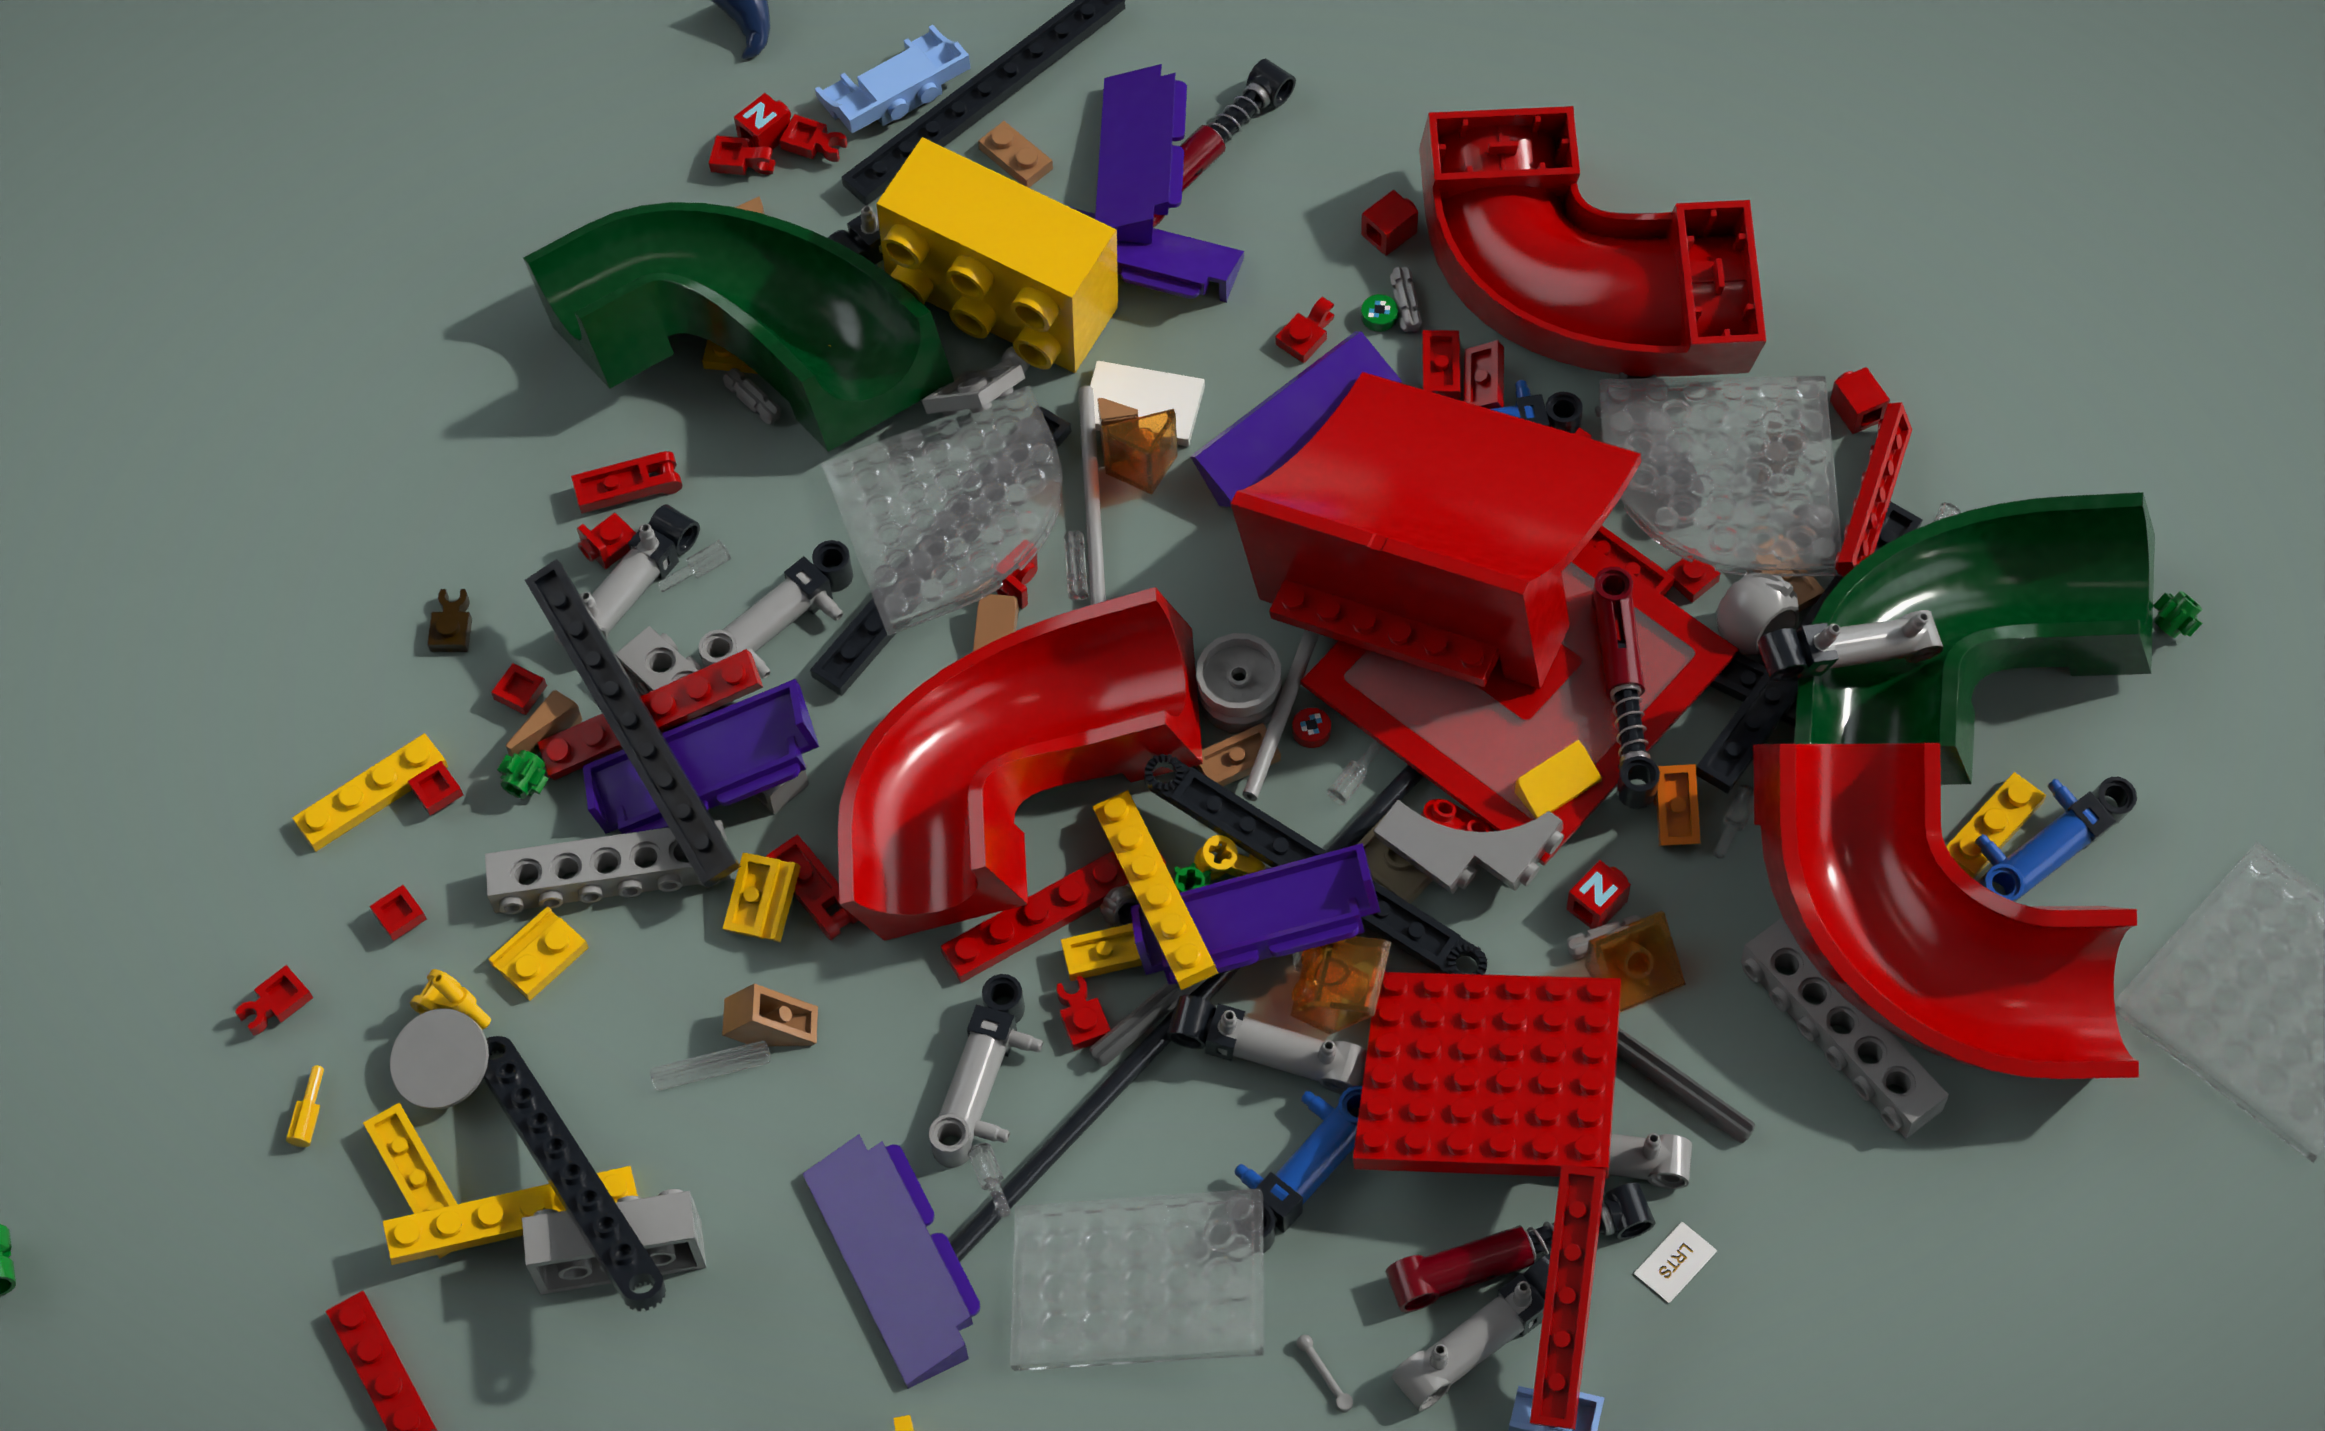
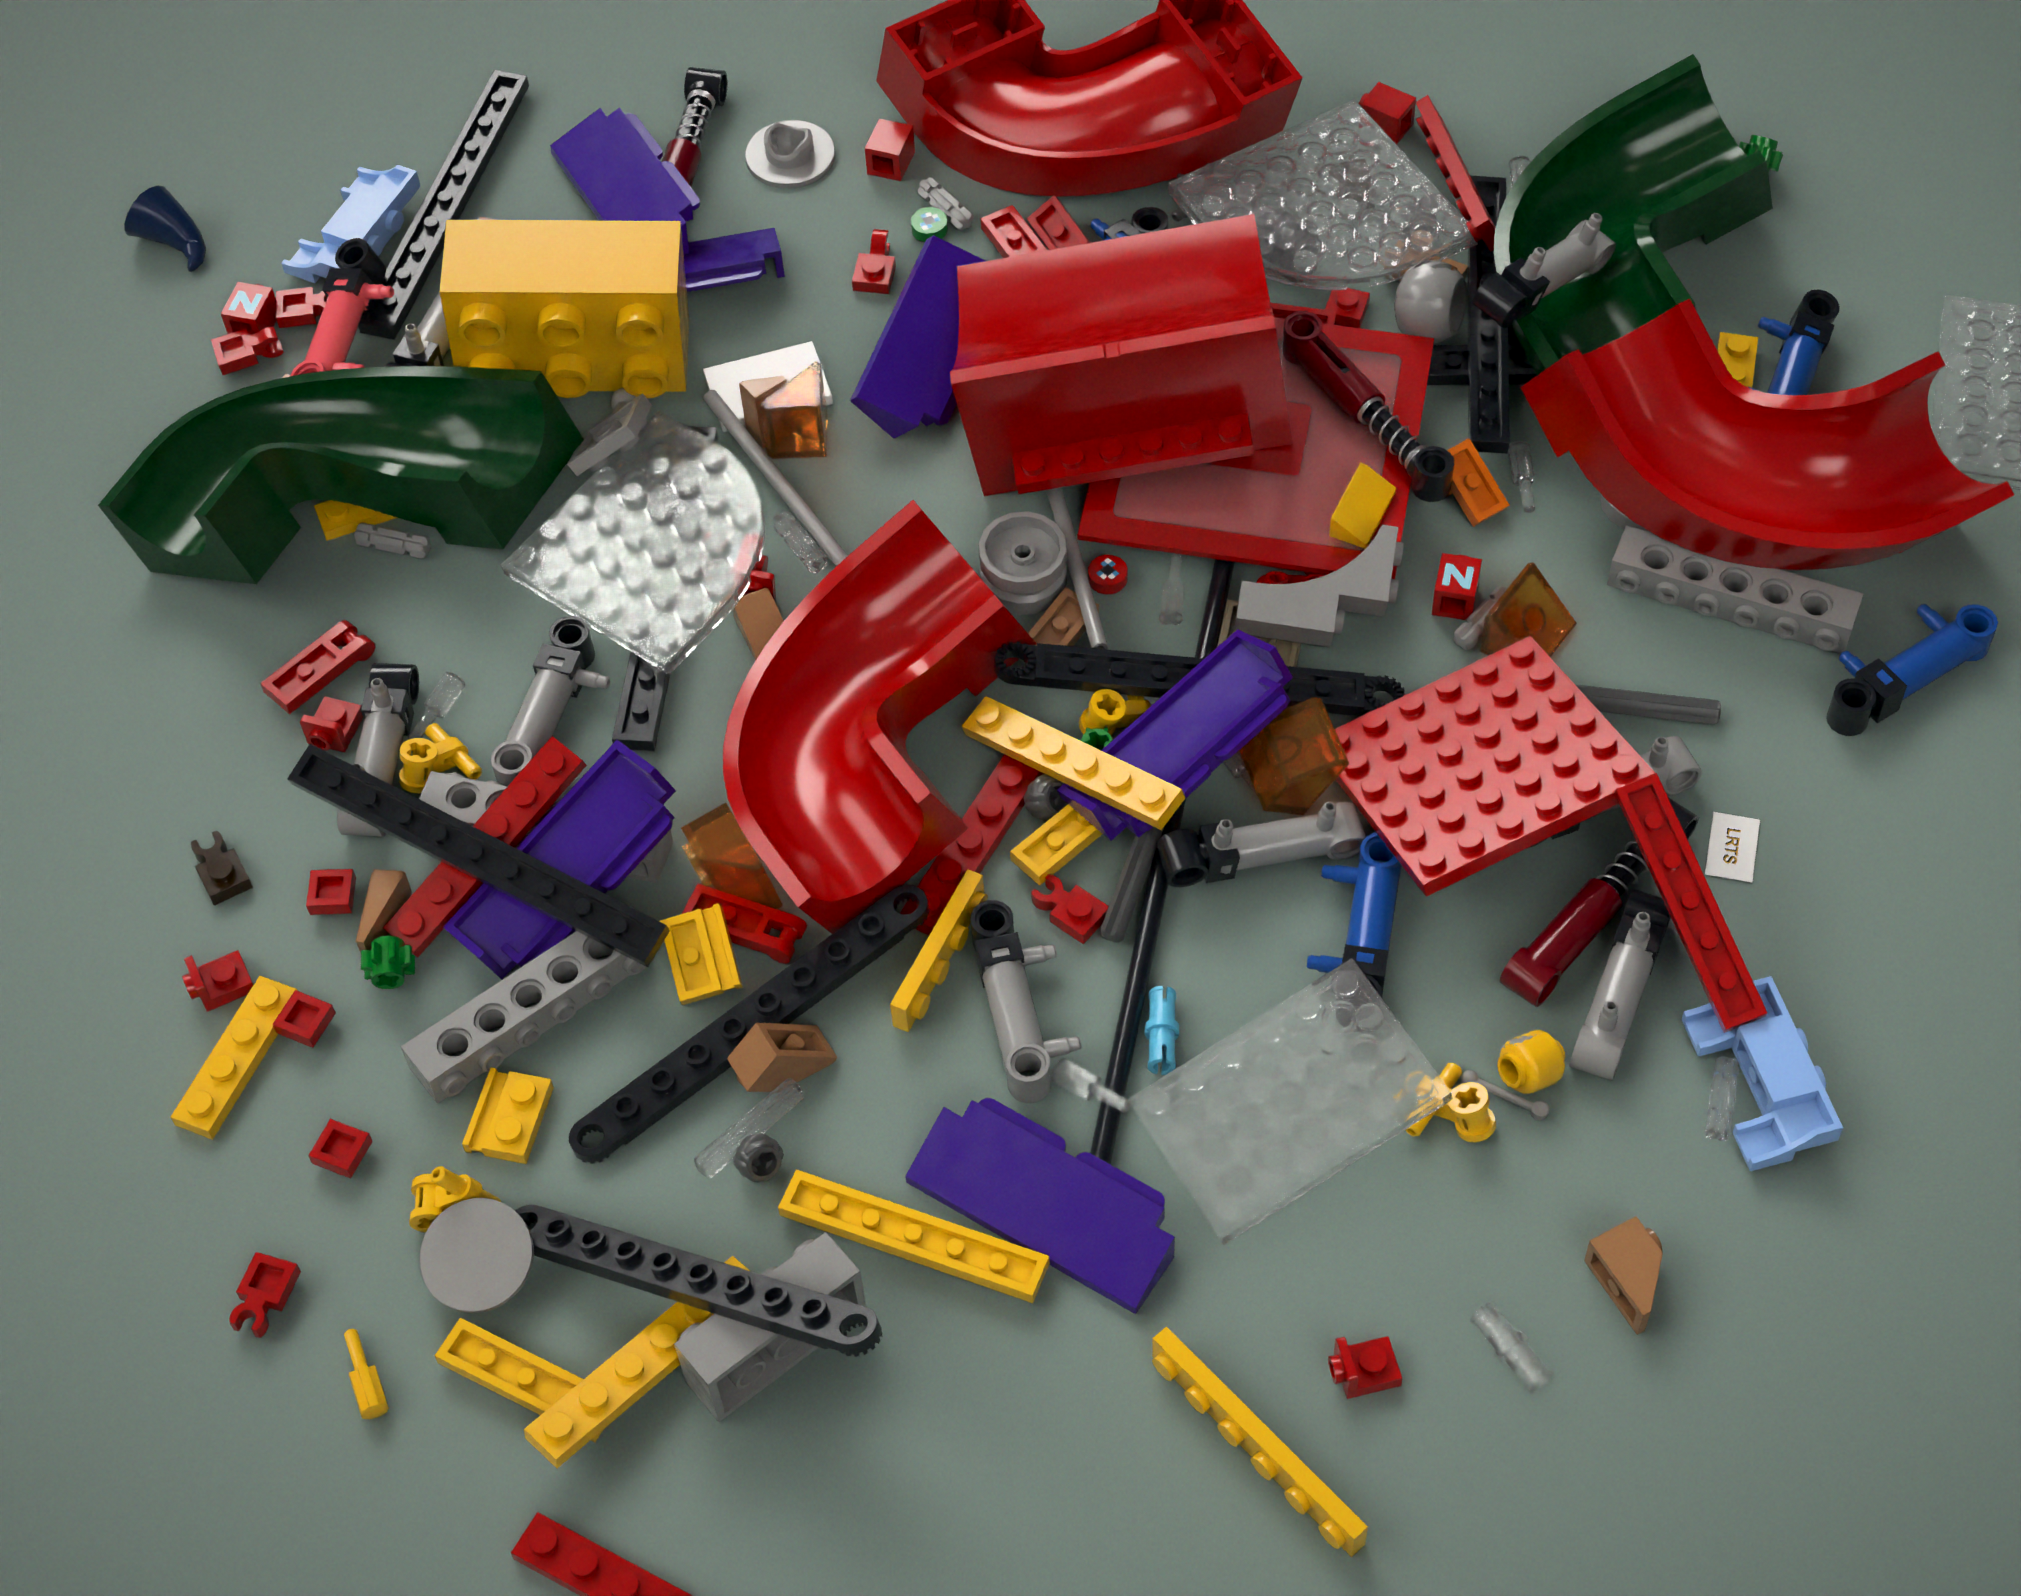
camera: 30 degrees left, 5 degrees down
none -> red bracket [182,950,253,1012]
none -> coral piece [290,238,394,376]
none -> yellow piece [399,723,482,793]
none -> black plate [569,885,929,1164]
none -> clear orange slope [681,803,783,909]
none -> dark grey piece [733,1133,784,1182]
none -> light grey piece [745,120,835,188]
none -> yellow plate [778,1169,1050,1303]
none -> yellow plate [890,869,988,1032]
none -> medium azure pin [1145,986,1179,1075]
none -> yellow piece [1404,1063,1496,1142]
none -> yellow head [1497,1030,1565,1094]
none -> blue piece [1826,604,1998,736]

